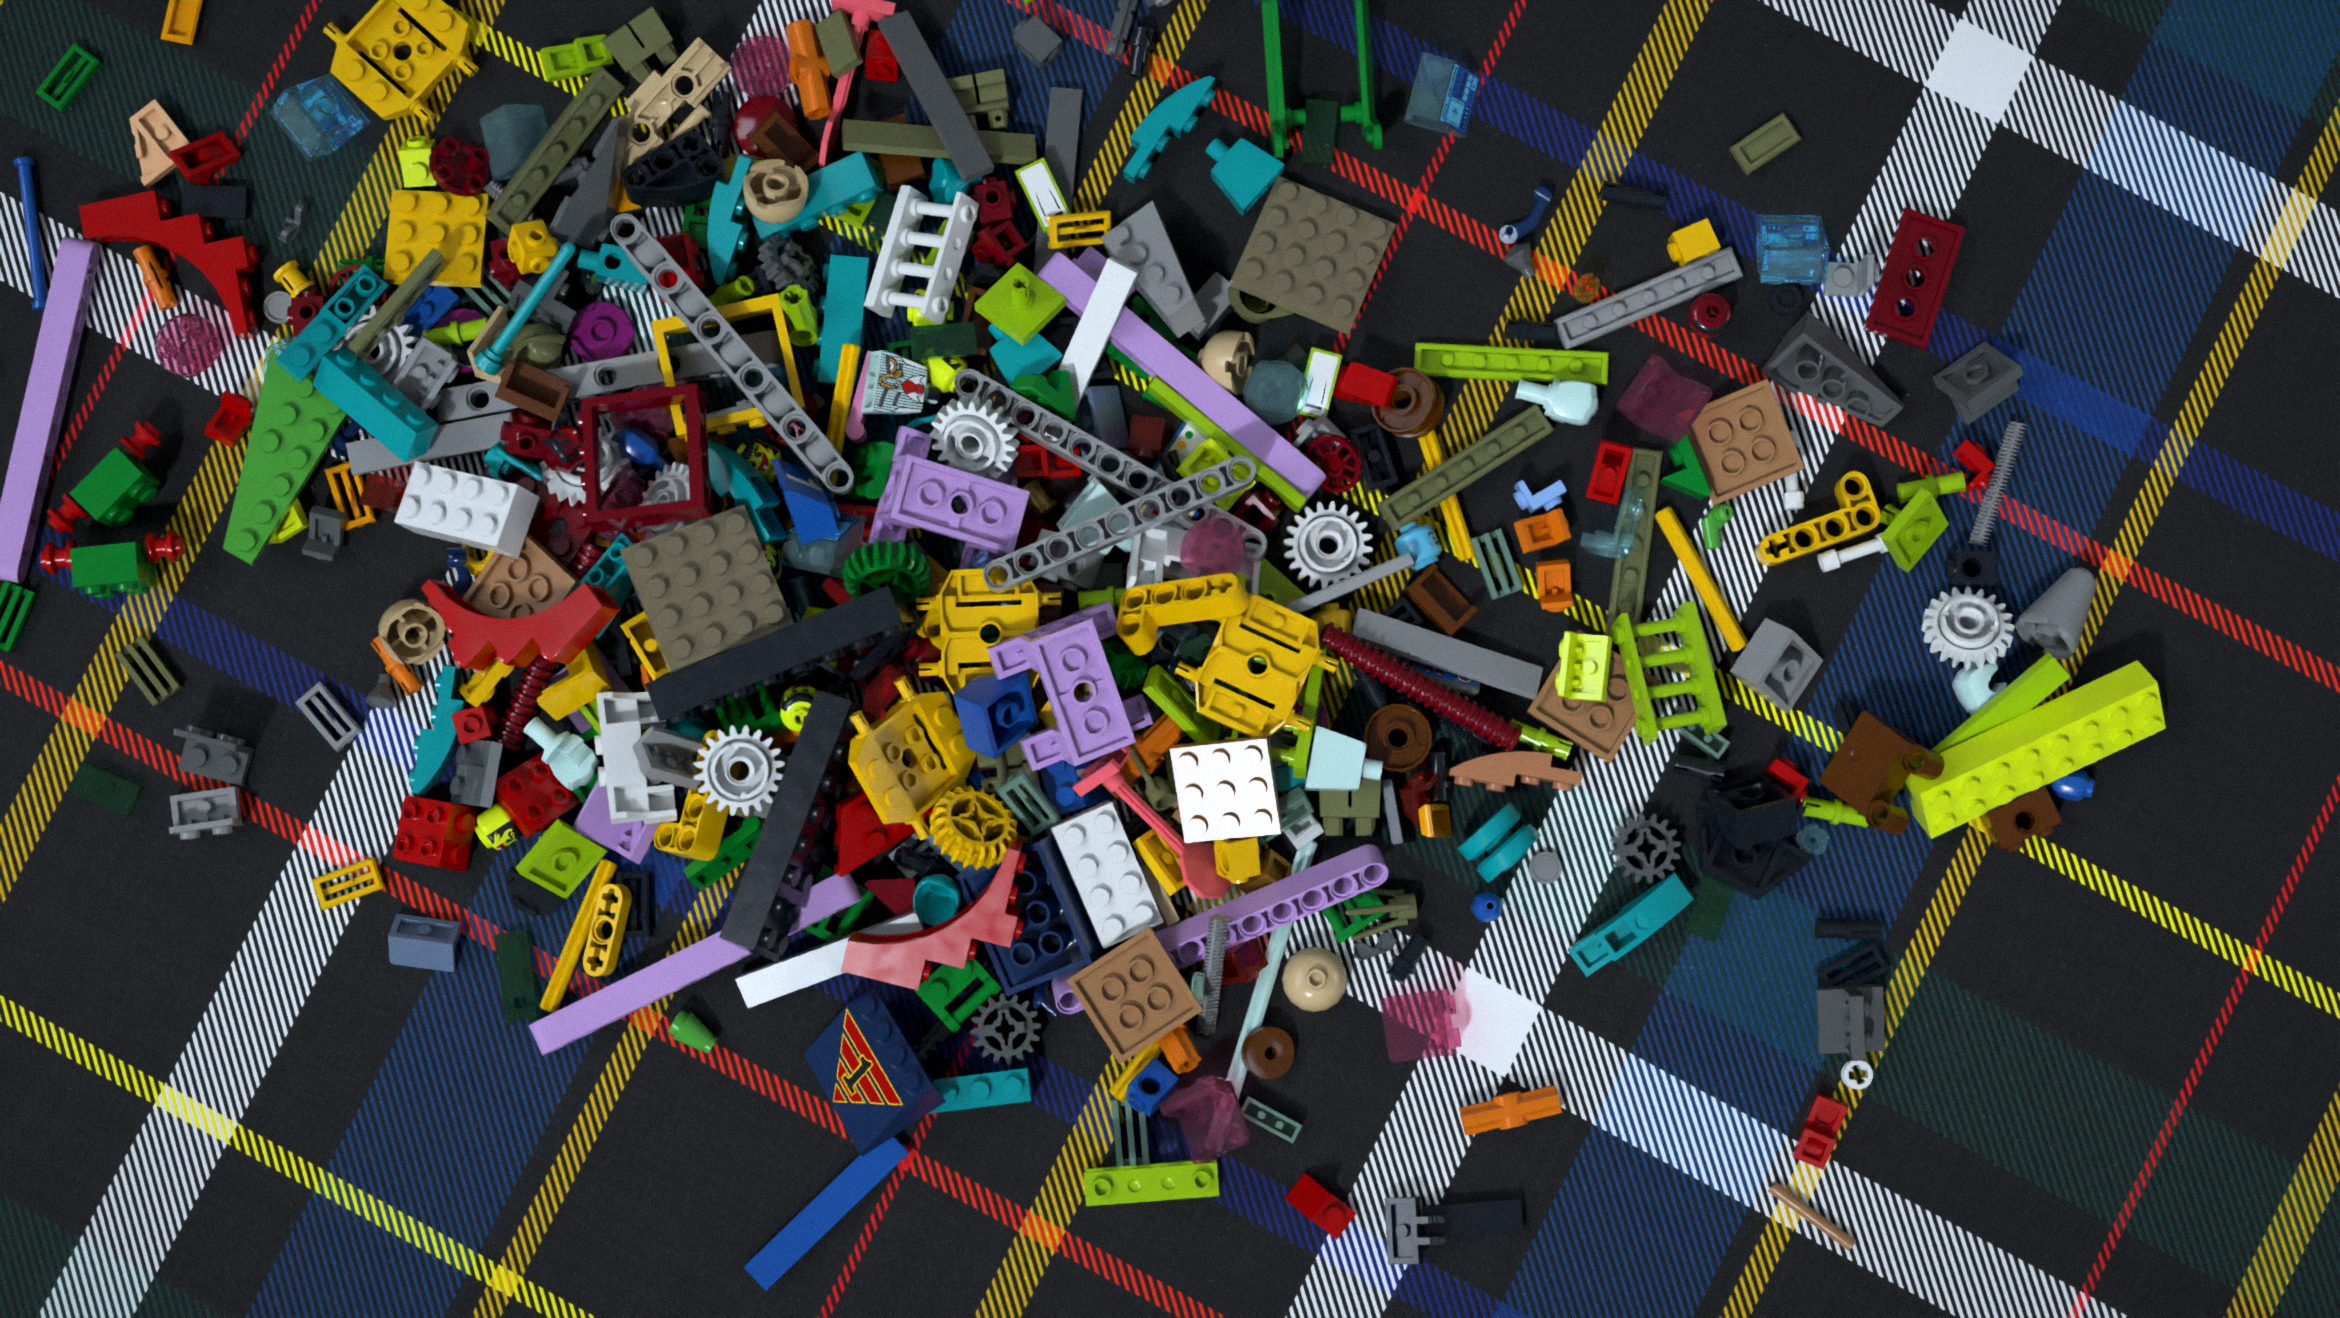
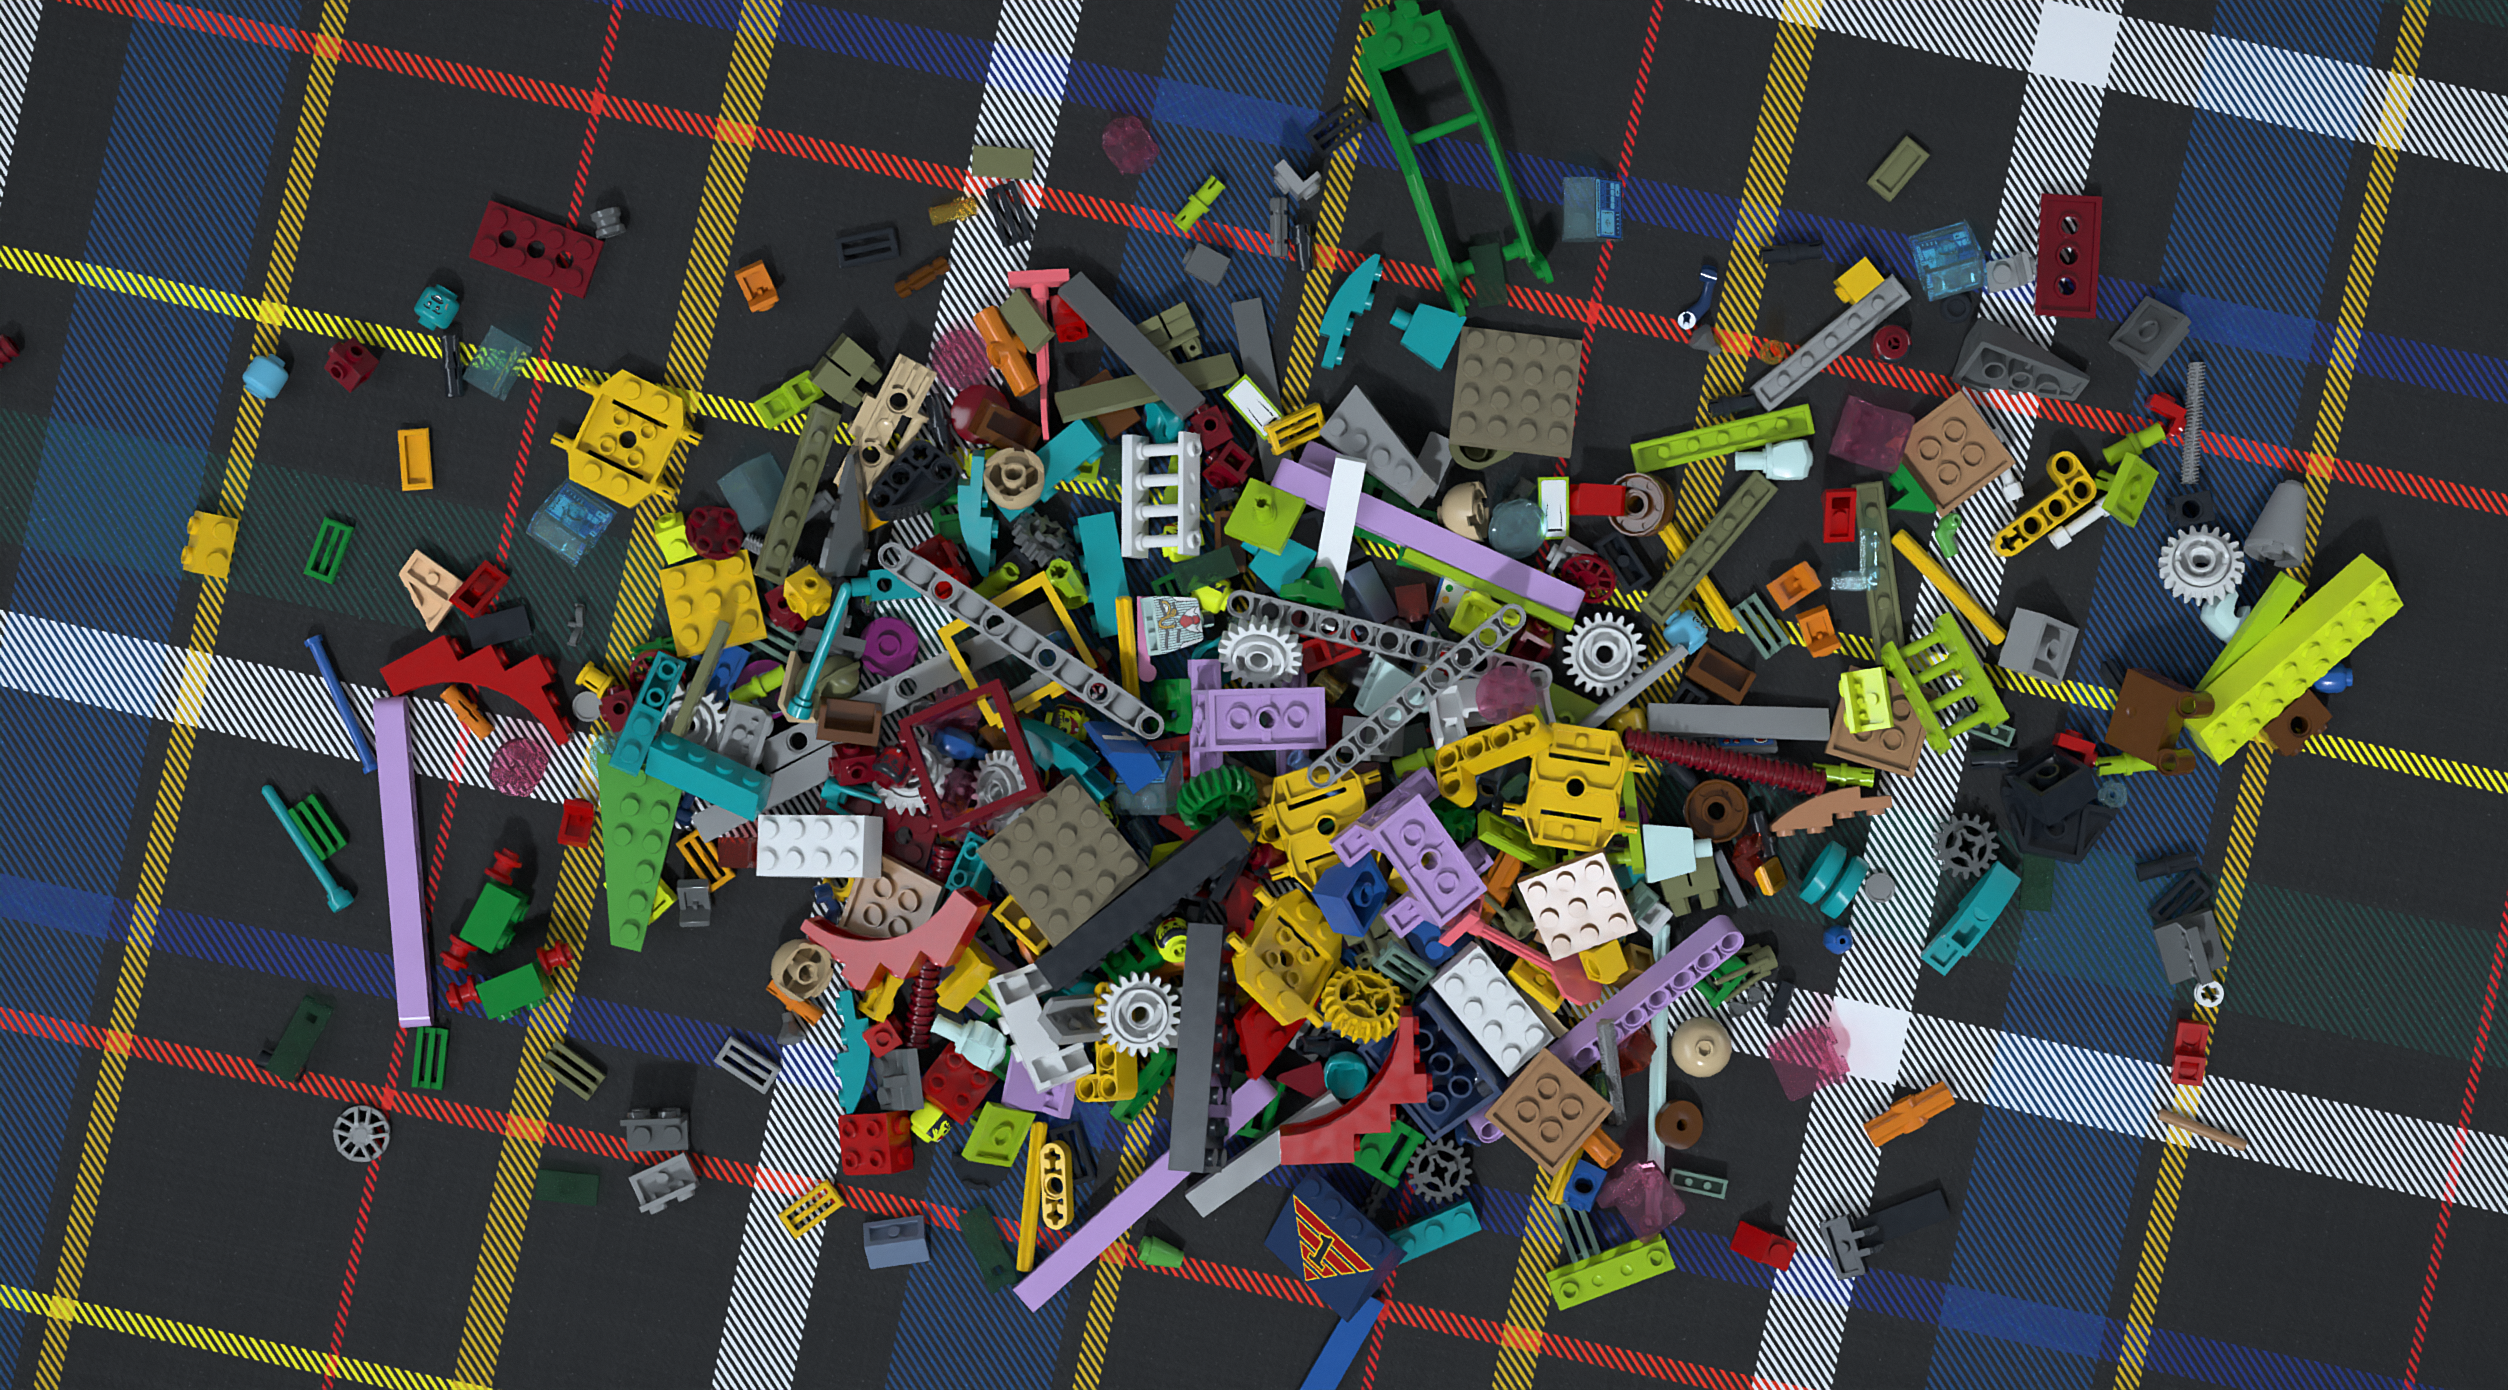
camera: 20 degrees left, 5 degrees up
light blue bracket [1513,480,1567,514] -> none

